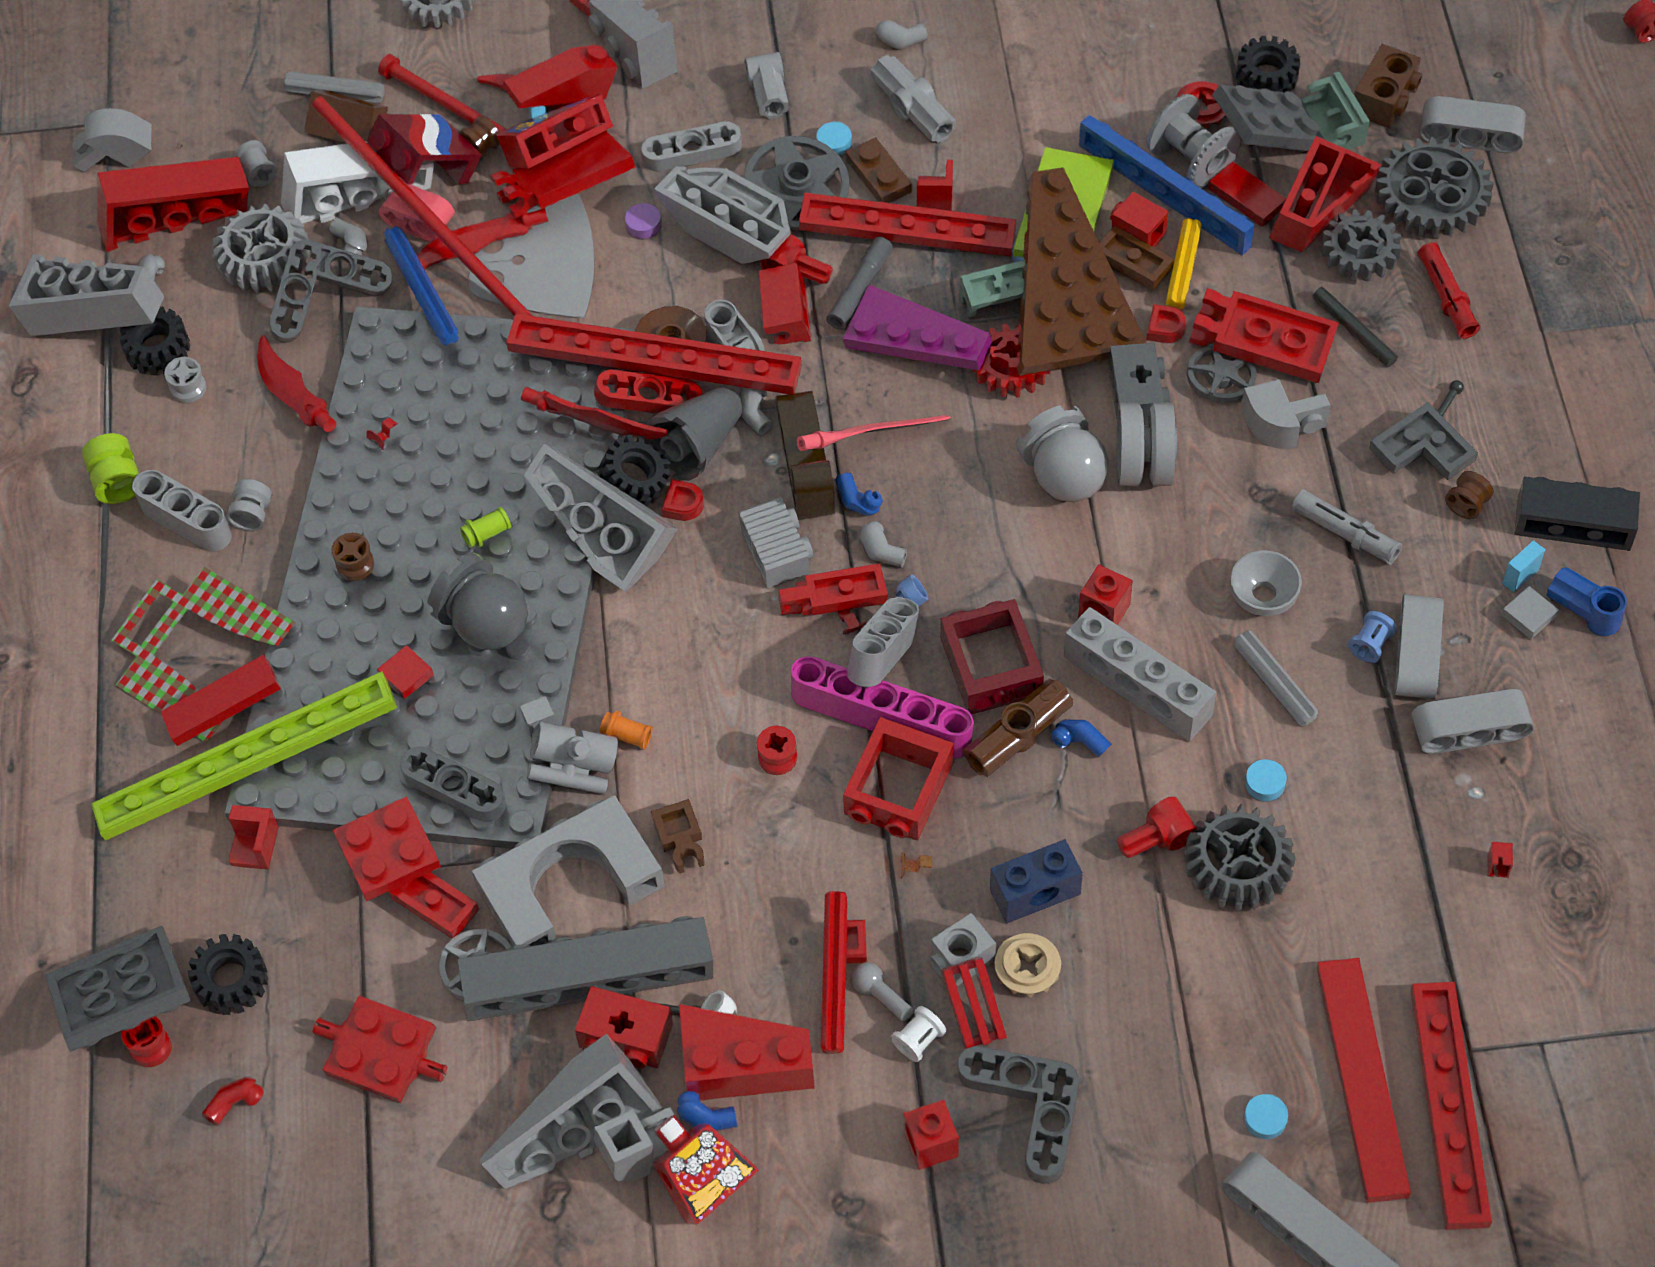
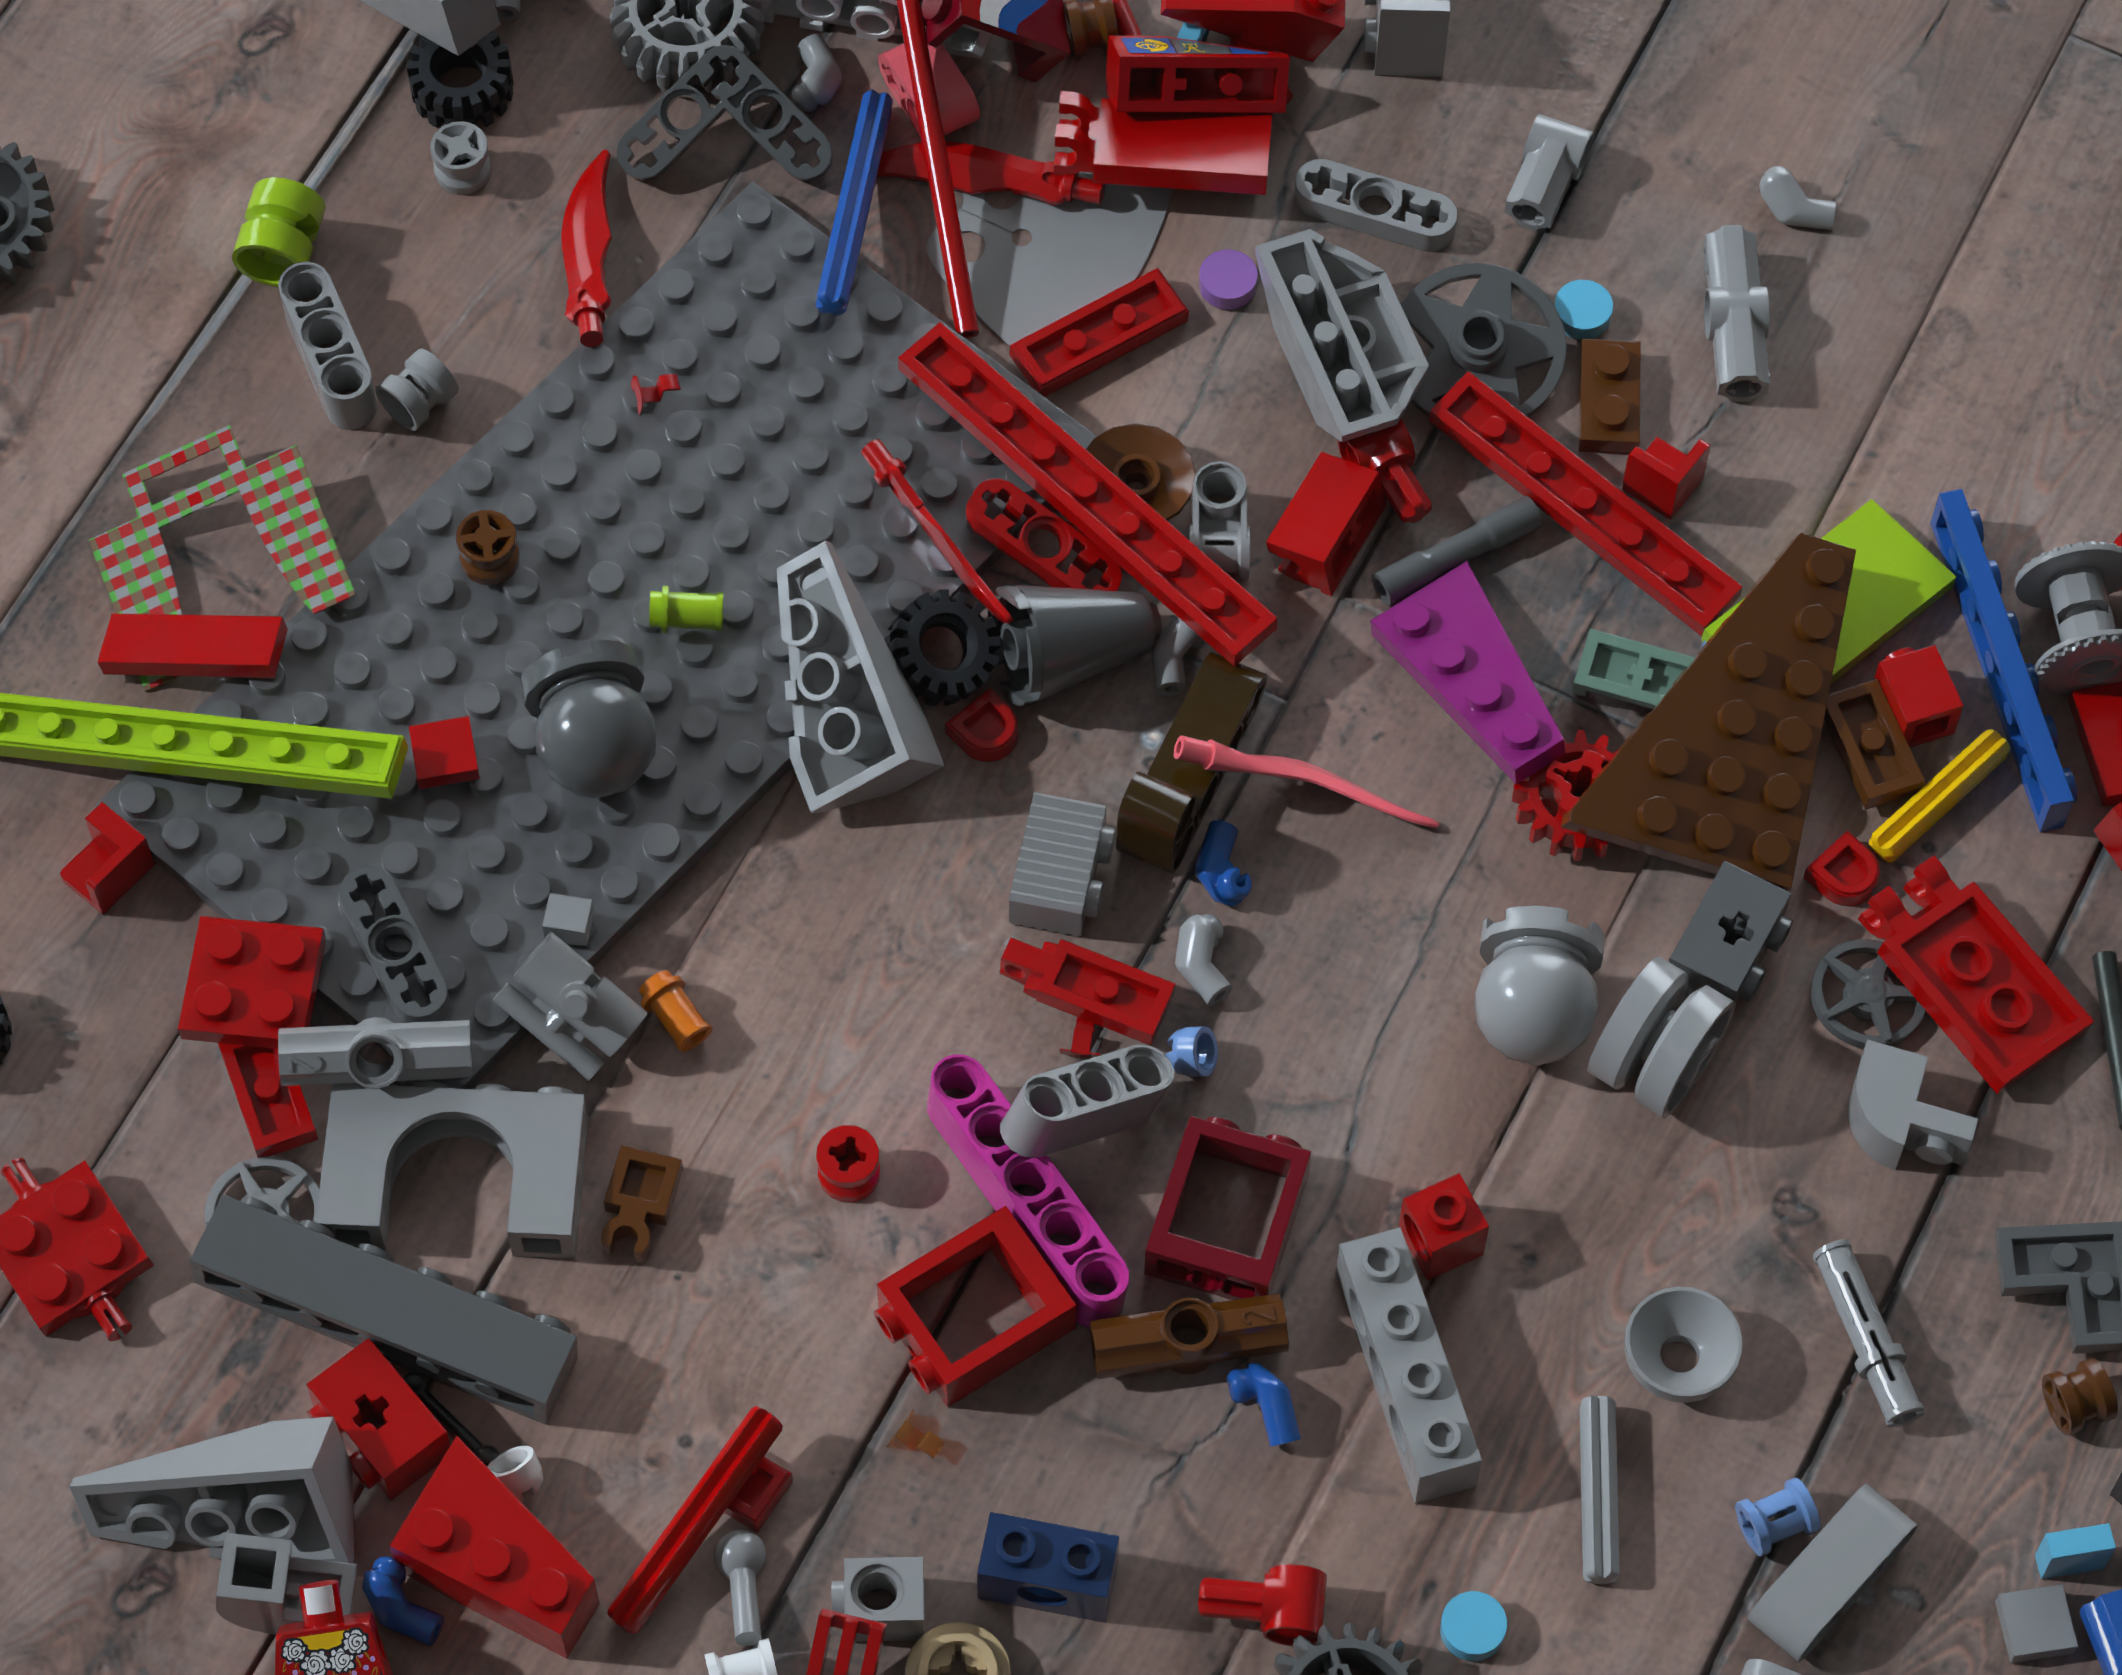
camera: 30 degrees right, 5 degrees up
none -> light grey piece [278,1017,472,1089]
none -> red tile [1009,268,1189,397]

